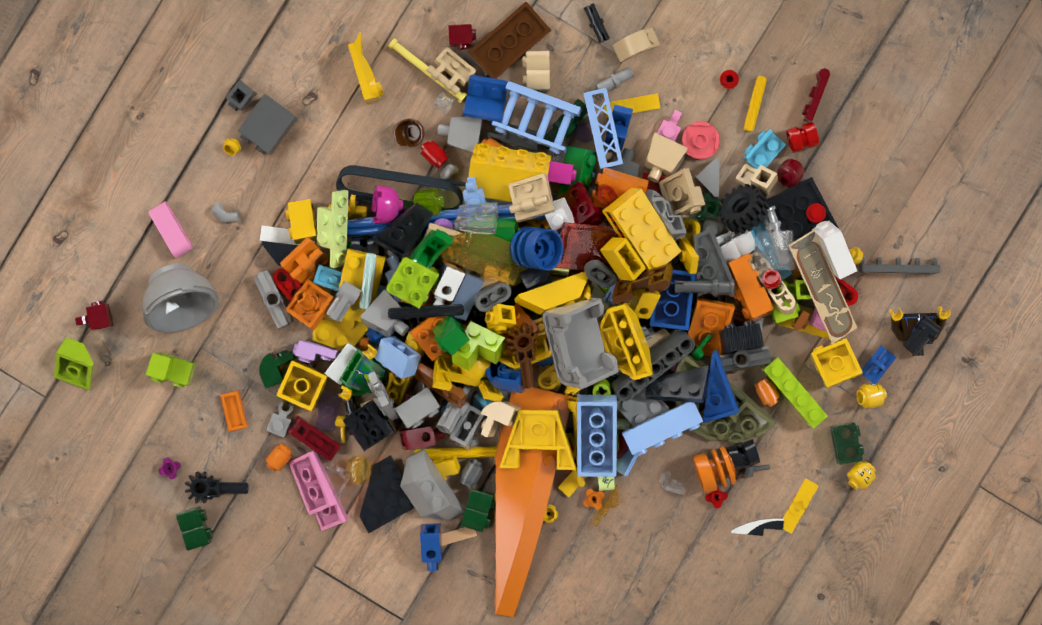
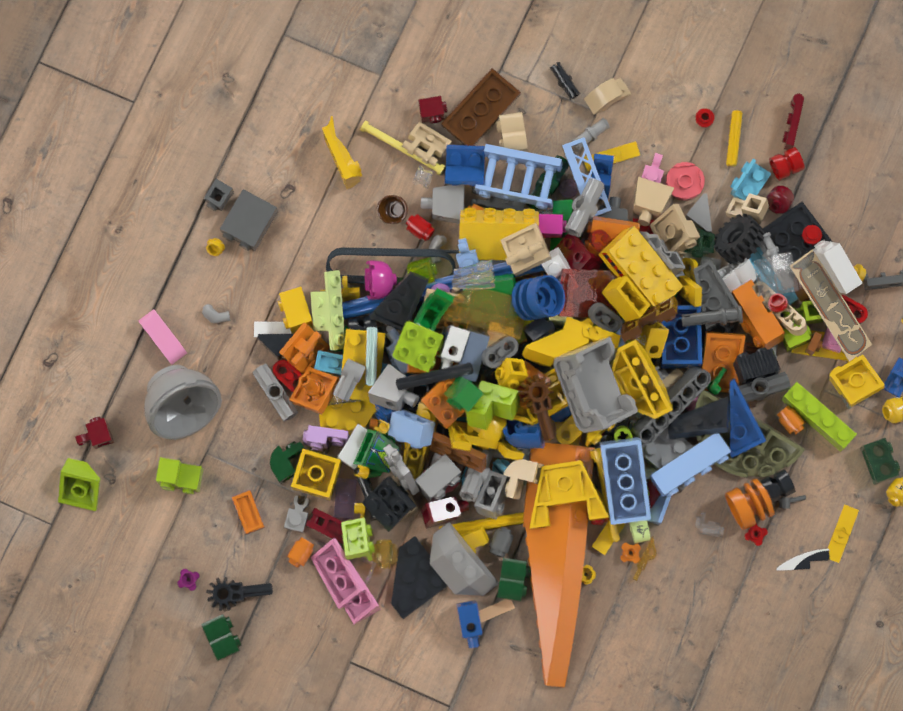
camera: 10 degrees left, 10 degrees down
none -> lime bracket [341,517,375,561]
none -> yellow piece [563,317,621,349]
none -> light grey piece [565,178,604,237]

